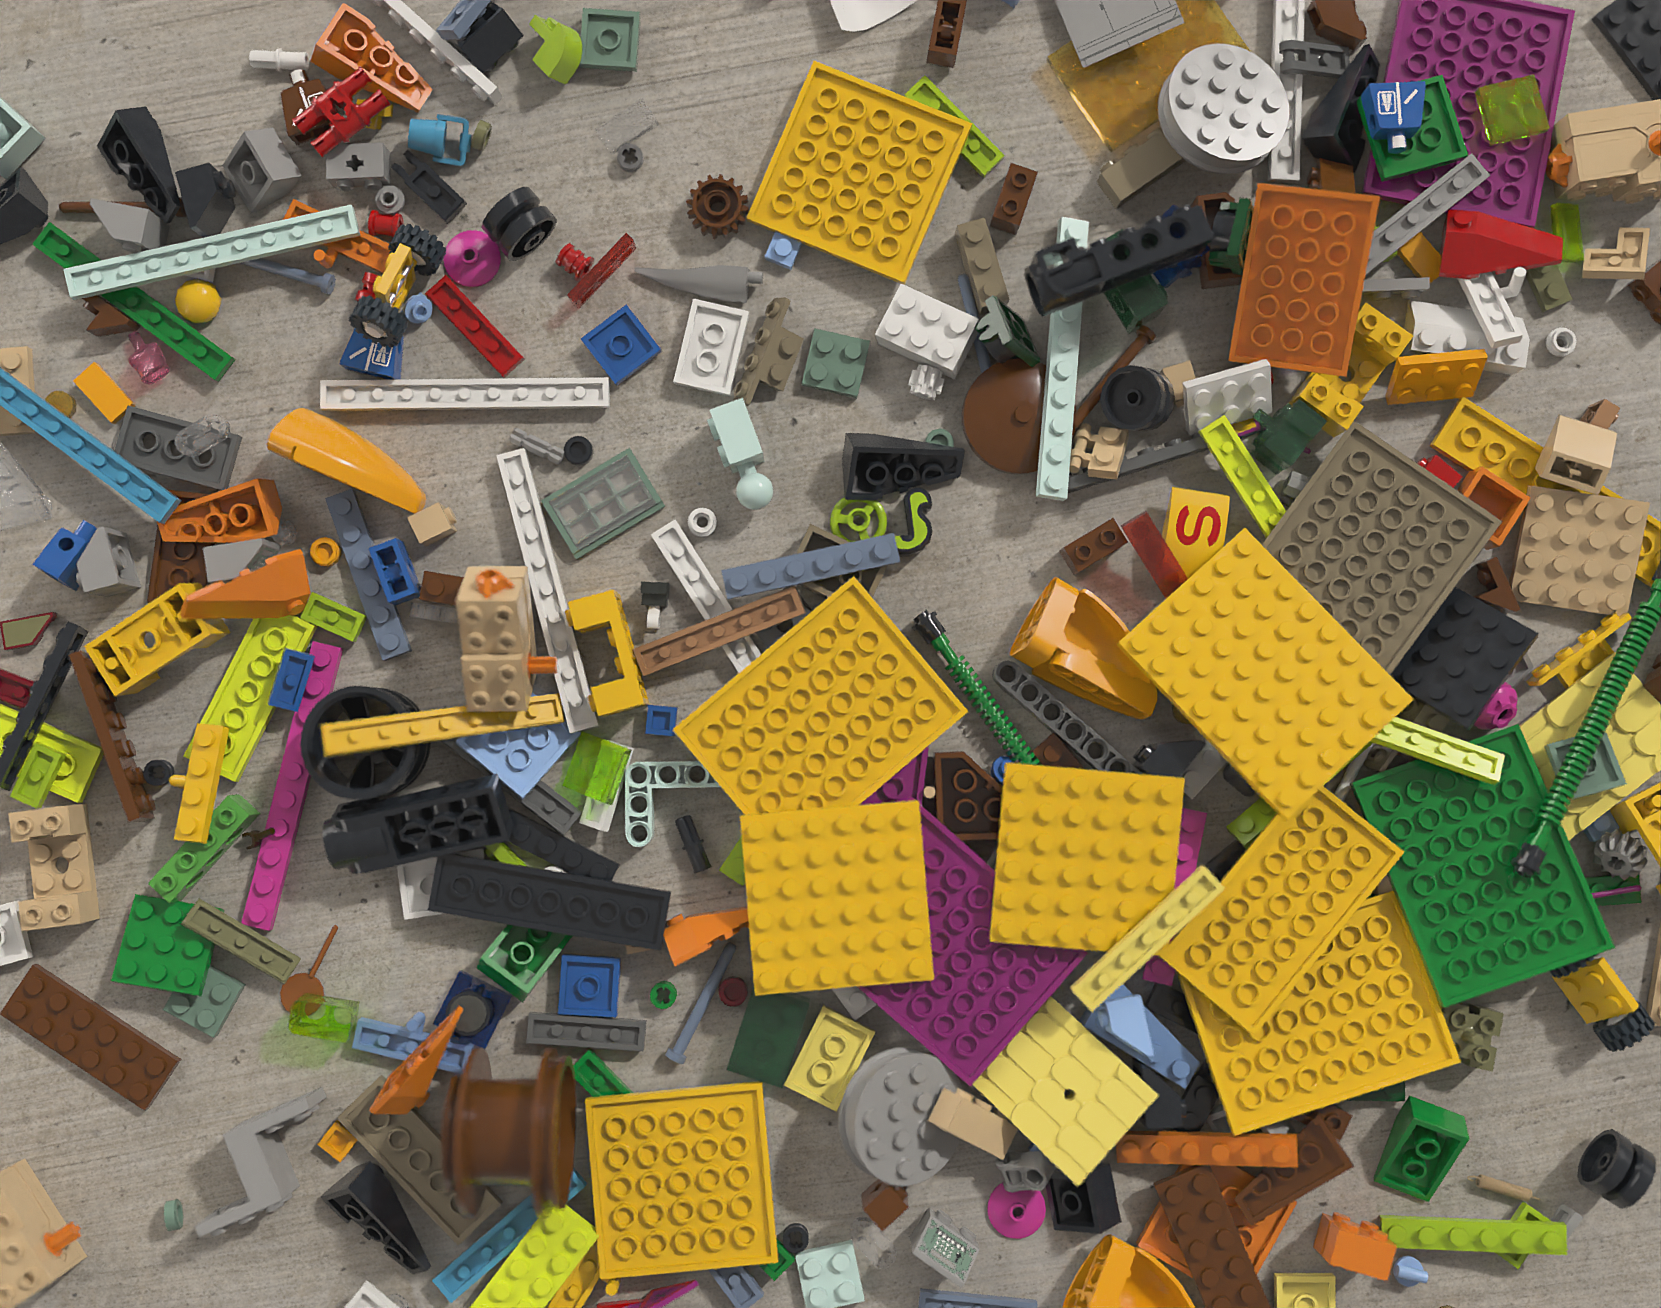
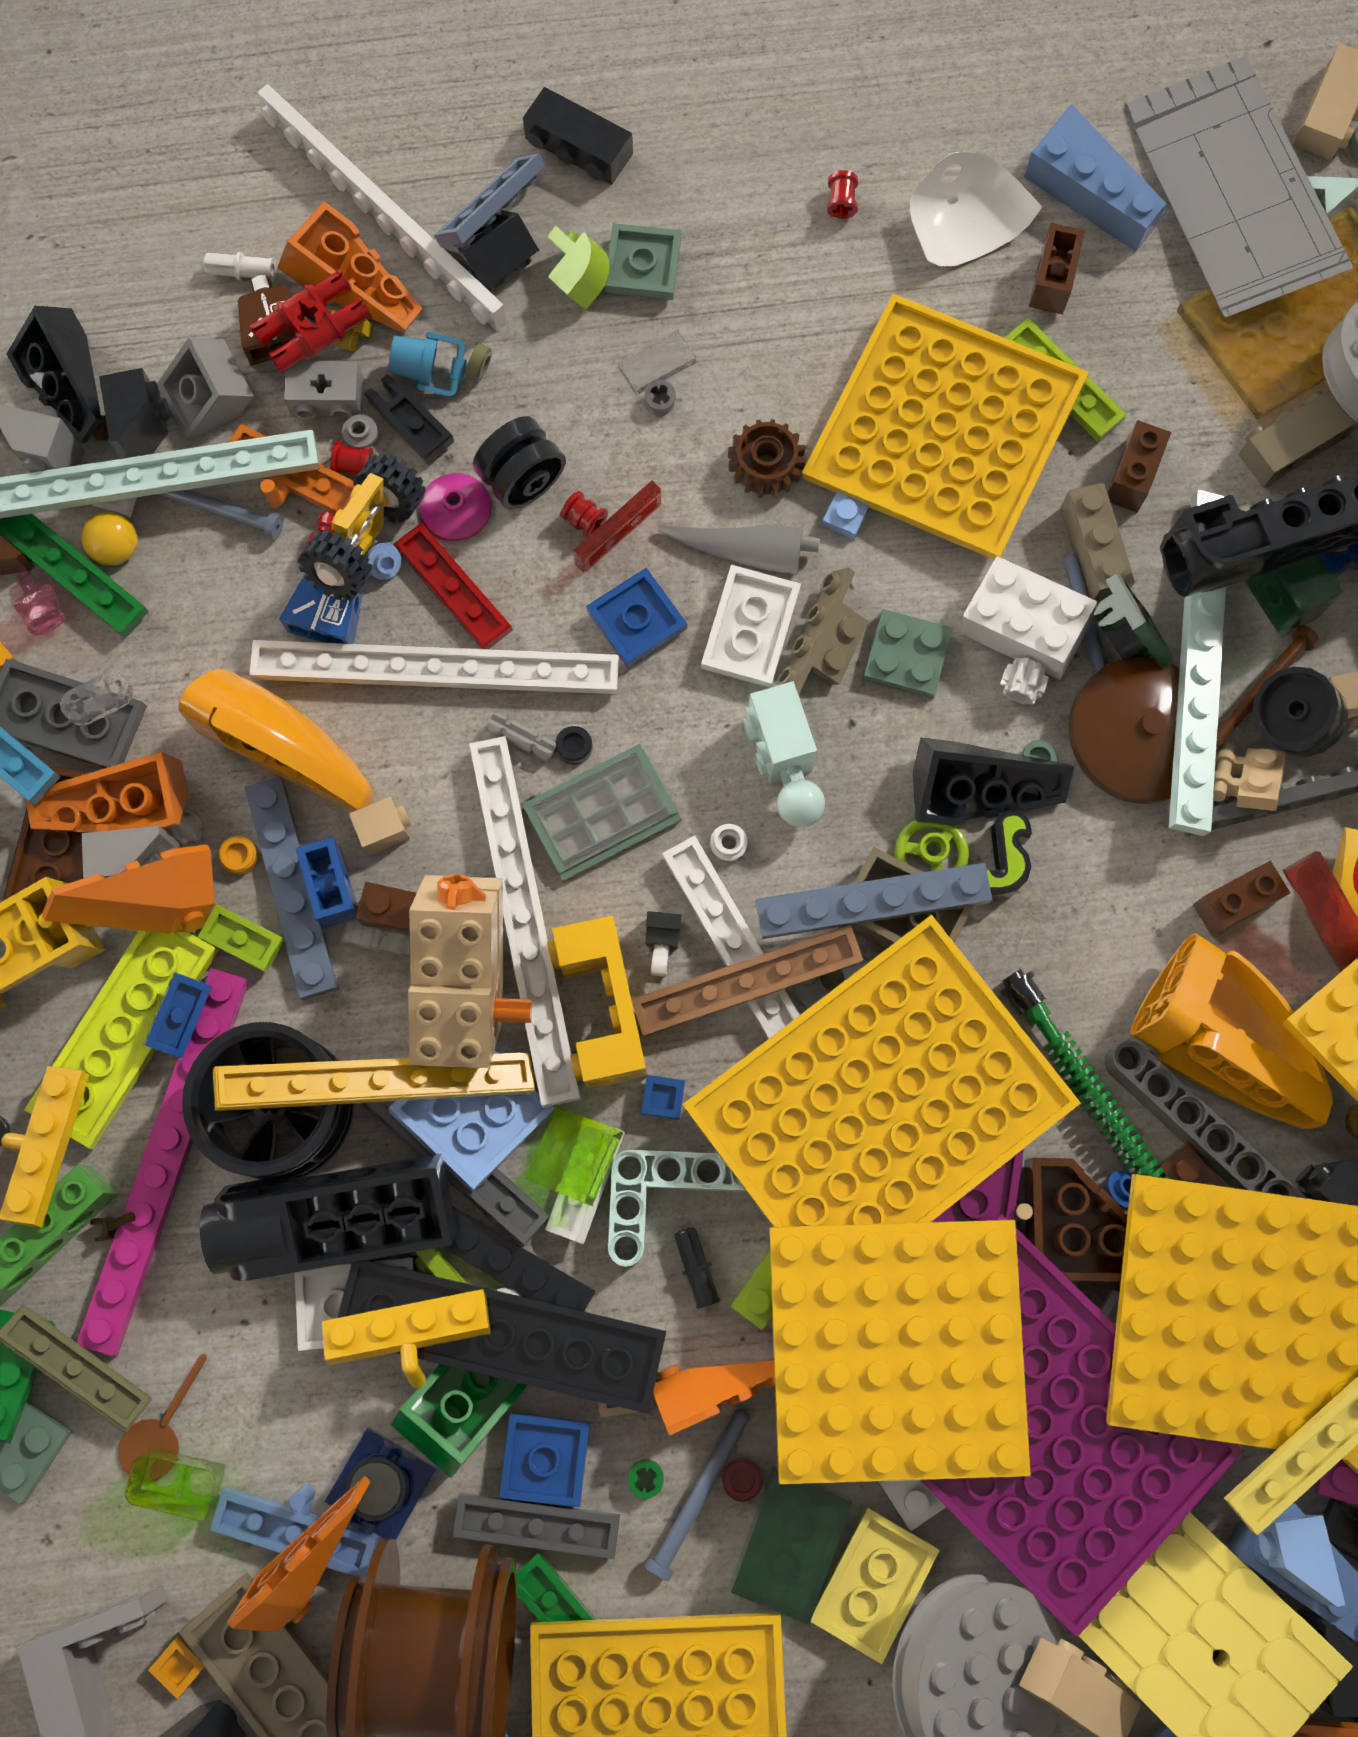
camera: 10 degrees right, 10 degrees down
none -> yellow plate [322,1289,491,1389]

